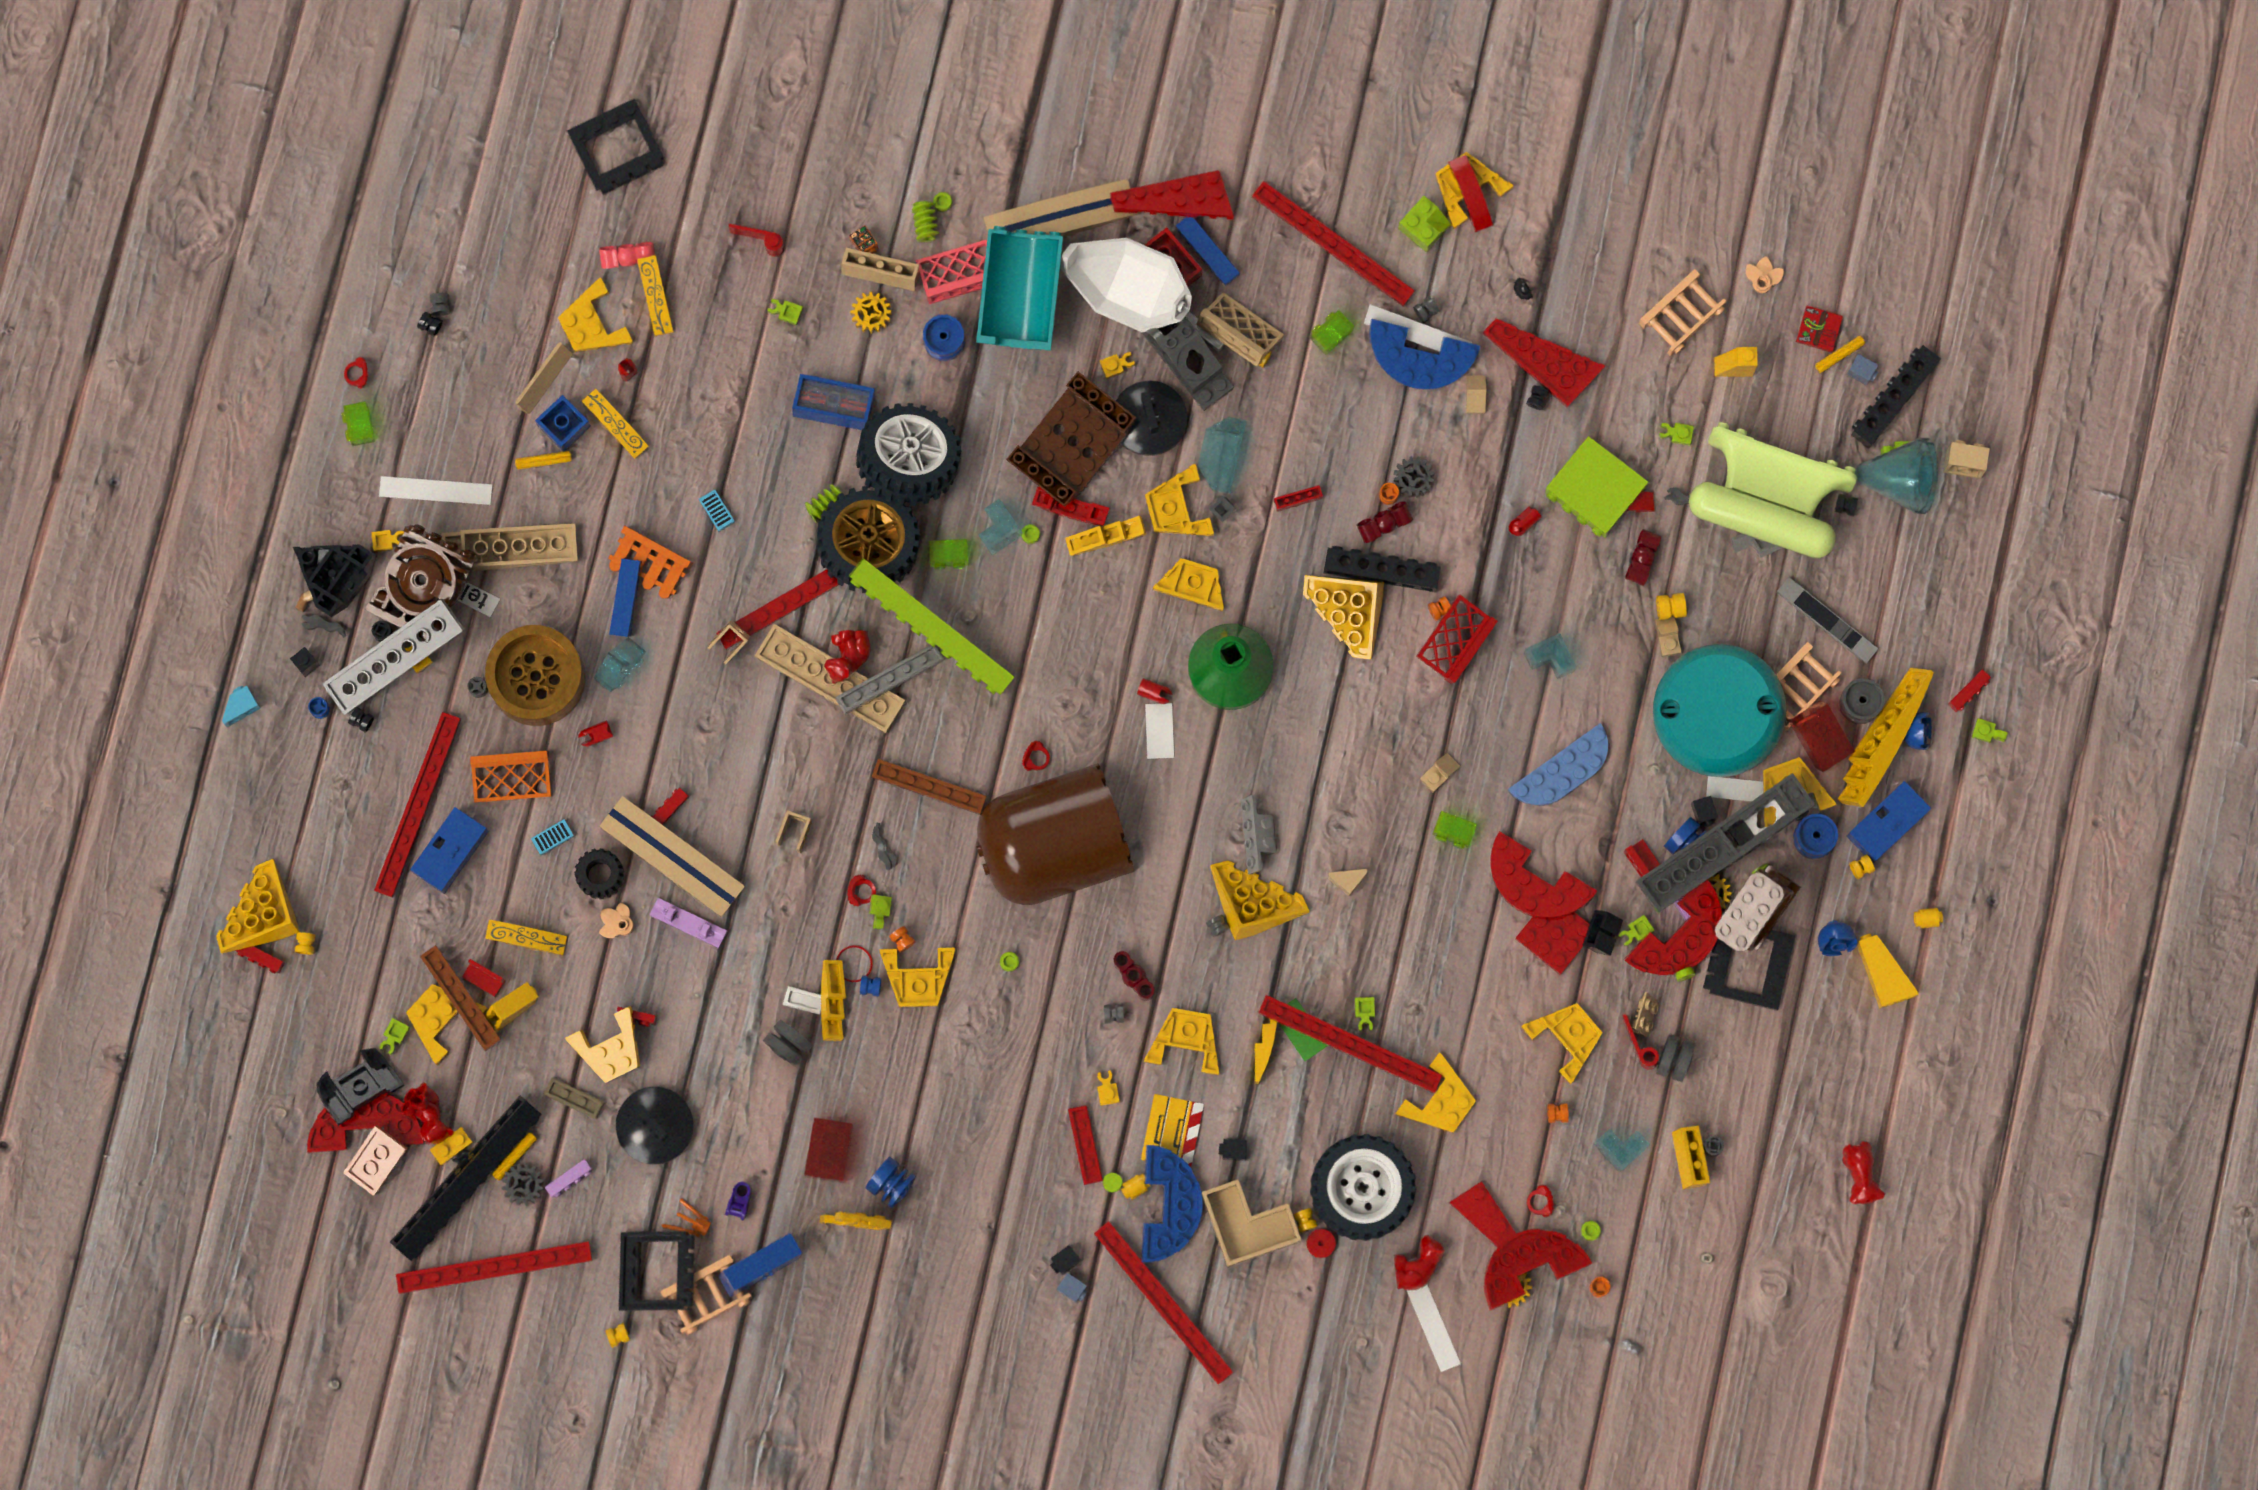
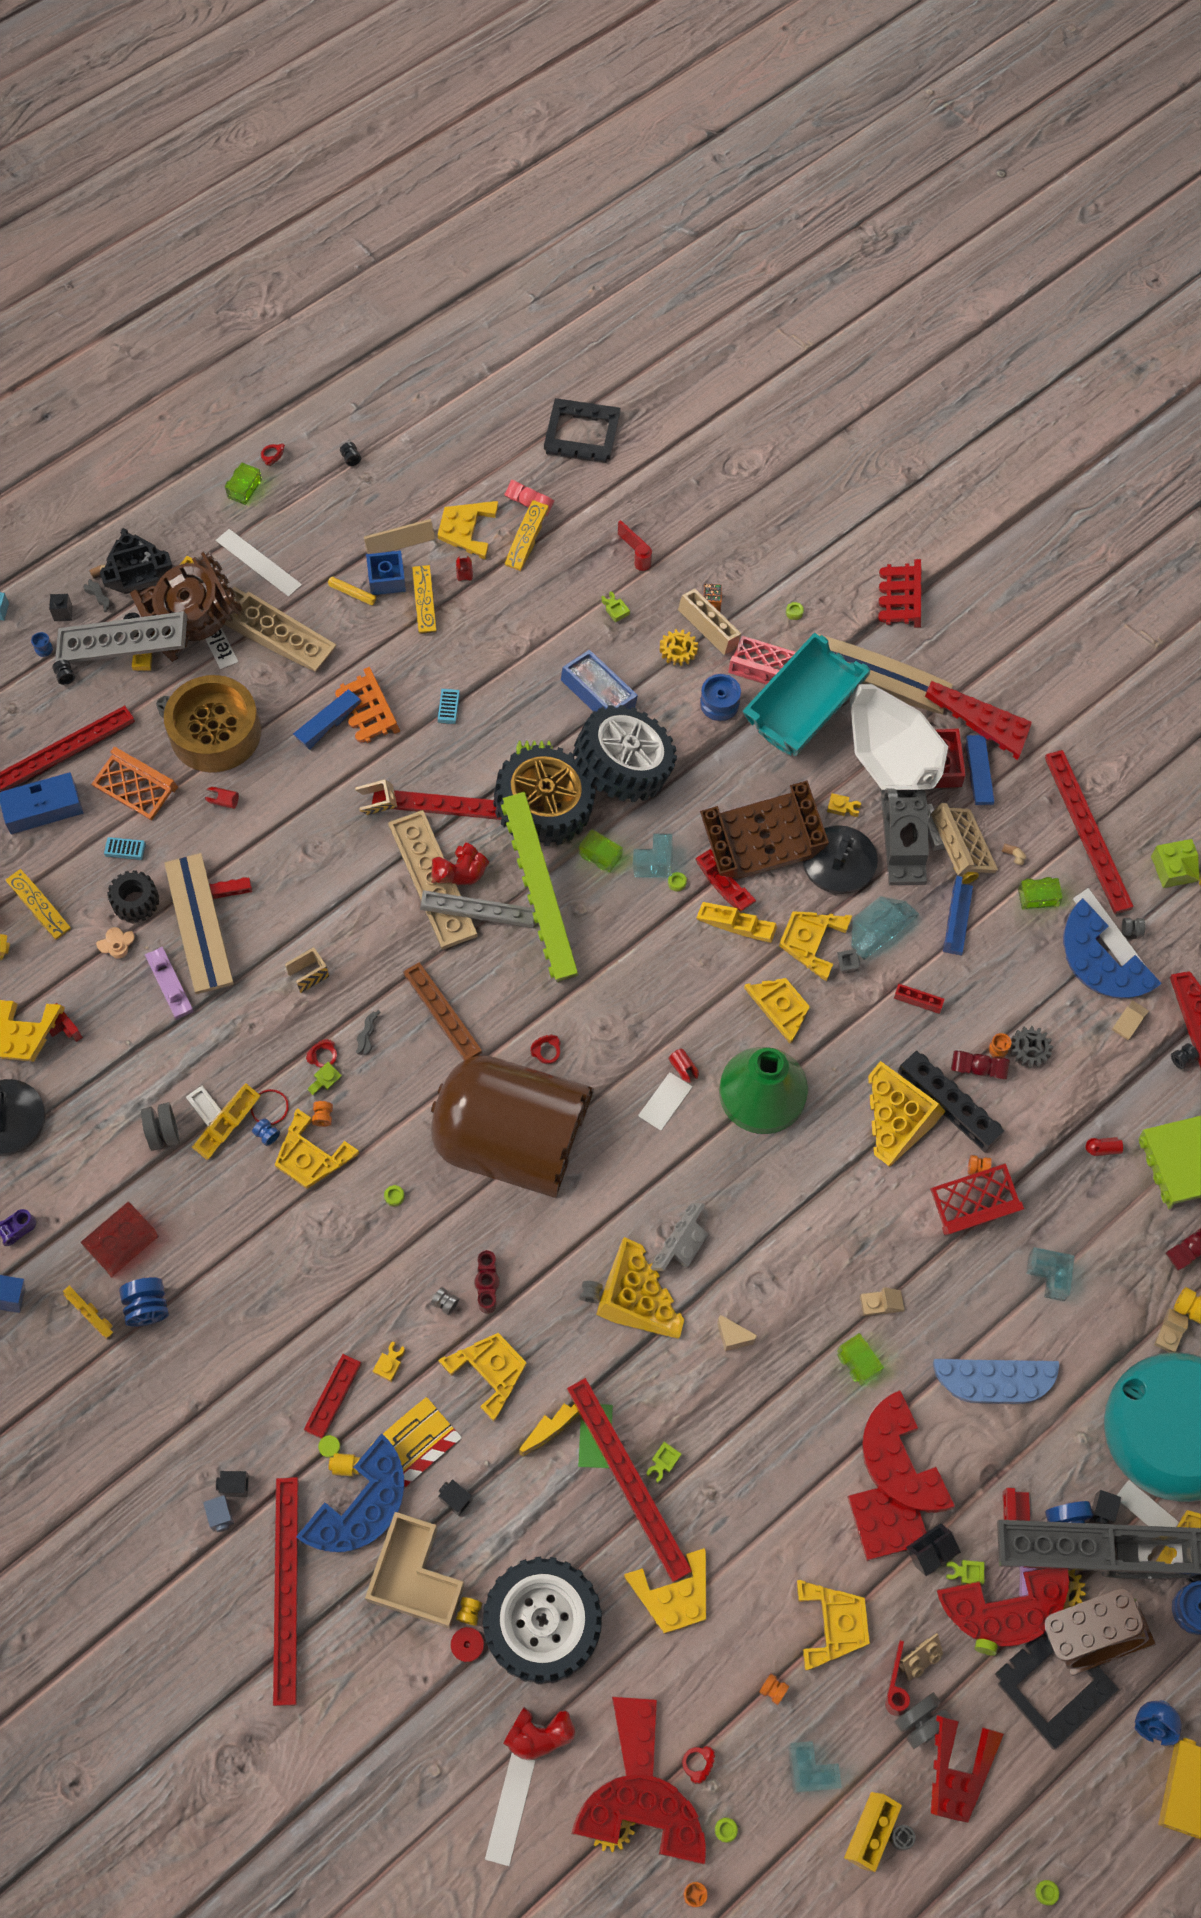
camera: 35 degrees right, 15 degrees down
dark grey wheel [430,293,450,316] -> none
clear light blue brick [594,637,646,692] -> none
lime piece [912,201,939,243] -> none
none -> red fence [878,559,922,628]
none -> red wing [931,1715,1004,1823]
none -> blue fence [943,876,973,956]
none -> arm [1002,843,1026,865]
none -> lime tile [1035,1880,1060,1906]

